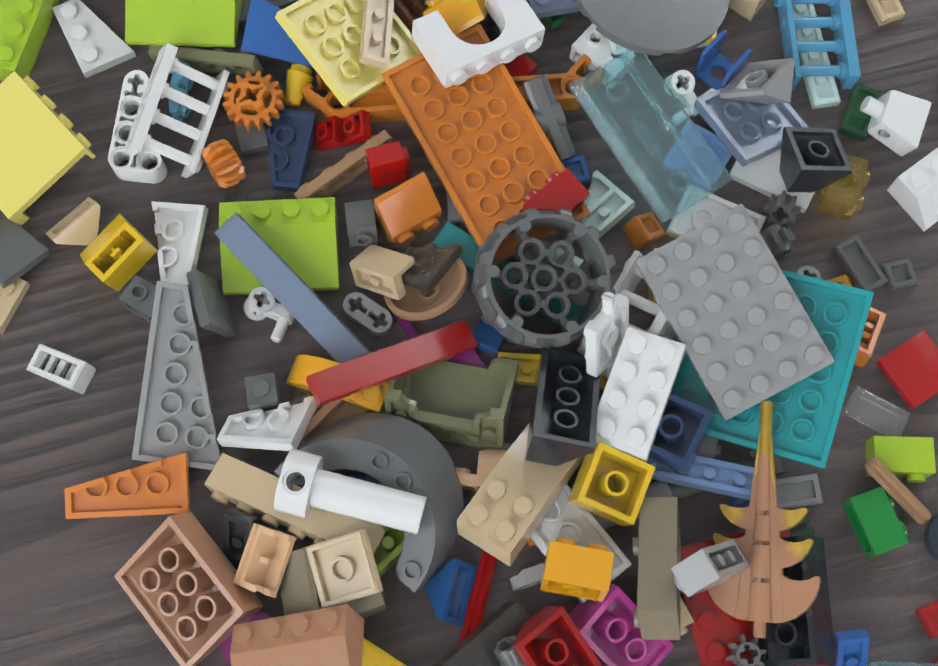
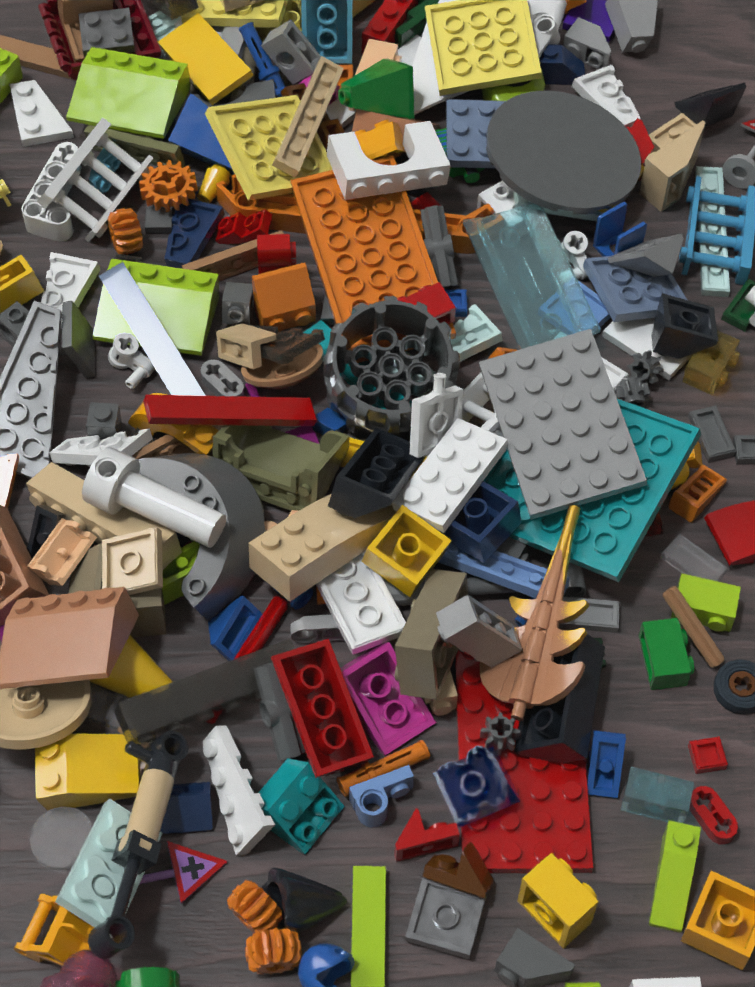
camera: 15 degrees right, 15 degrees down
light orange brick [540,538,615,602] -> none

